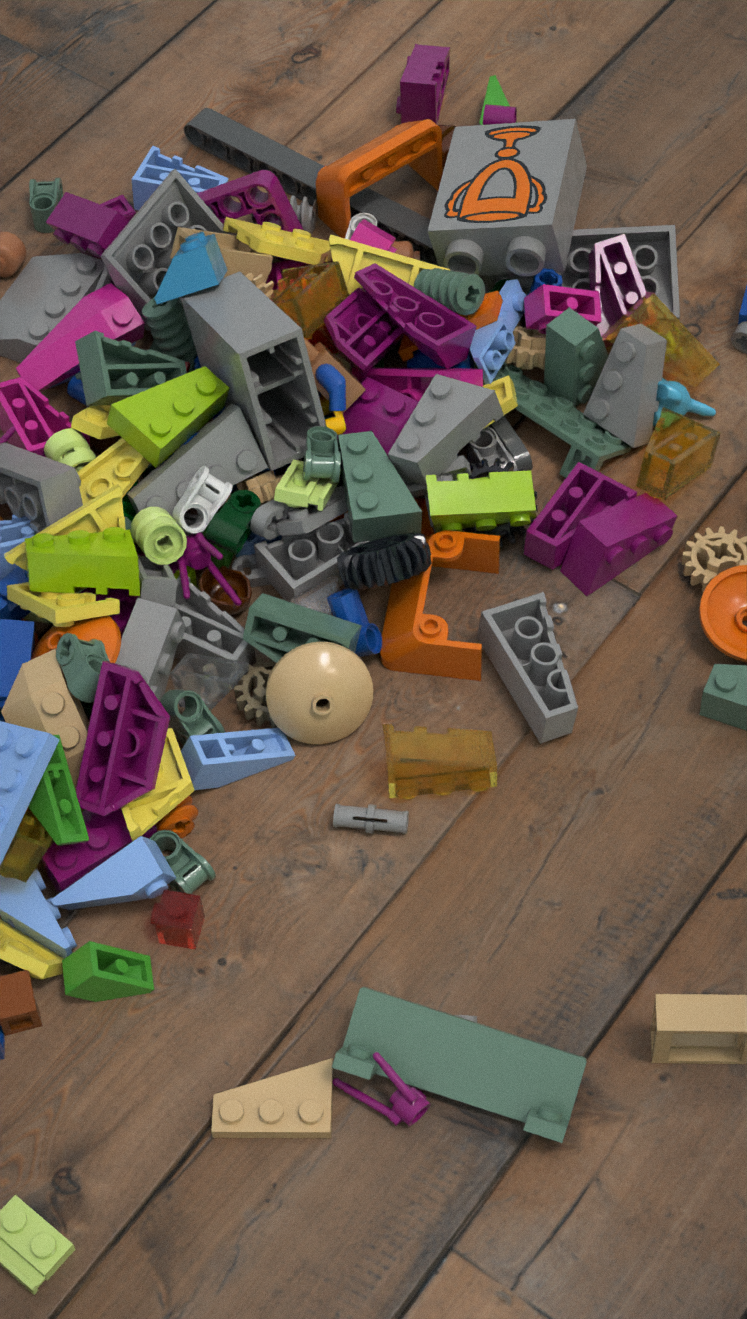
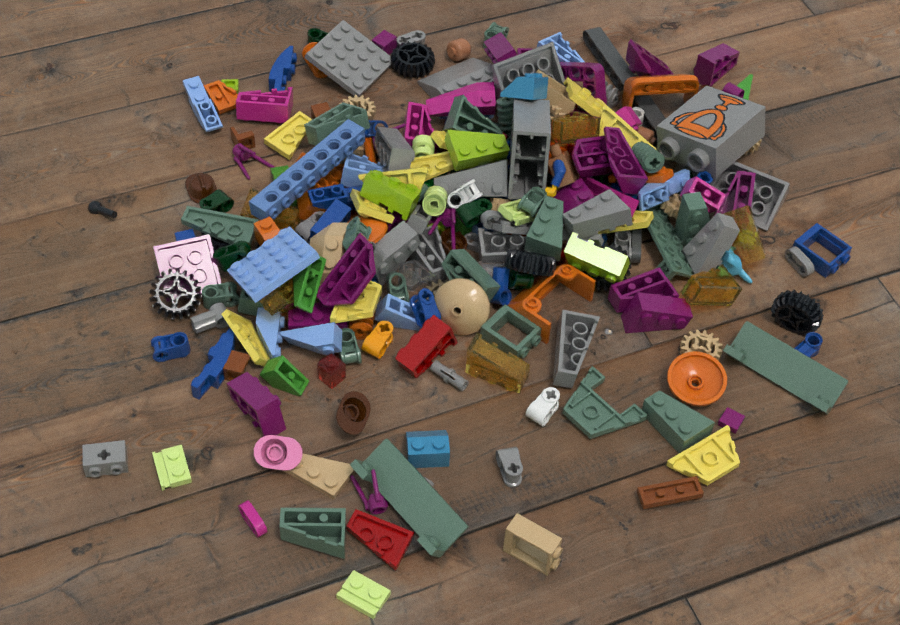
camera: 25 degrees right, 5 degrees down
none -> magenta wedge [227,372,286,437]
none -> dark pink beam [238,500,268,538]
none -> bright pink piece [254,435,303,470]
none -> sand green wedge [279,508,346,559]
none -> reddish brown piece [336,391,371,435]
none -> yellowish green plate [336,570,391,619]
none -> red wing [346,509,414,571]
none -> light orange piece [361,321,393,359]
none -> red wedge [395,315,458,378]
none -> dark azure slope [406,430,450,468]
none -> blue piece [409,288,441,327]
none -> sand green window [480,304,541,363]
none -> light grey piece [496,447,523,488]
none -> dark green piece [508,270,534,290]
none -> white piece [525,387,560,426]
none -> sand green wing [562,366,647,439]
none -> magenta wedge [626,39,673,76]

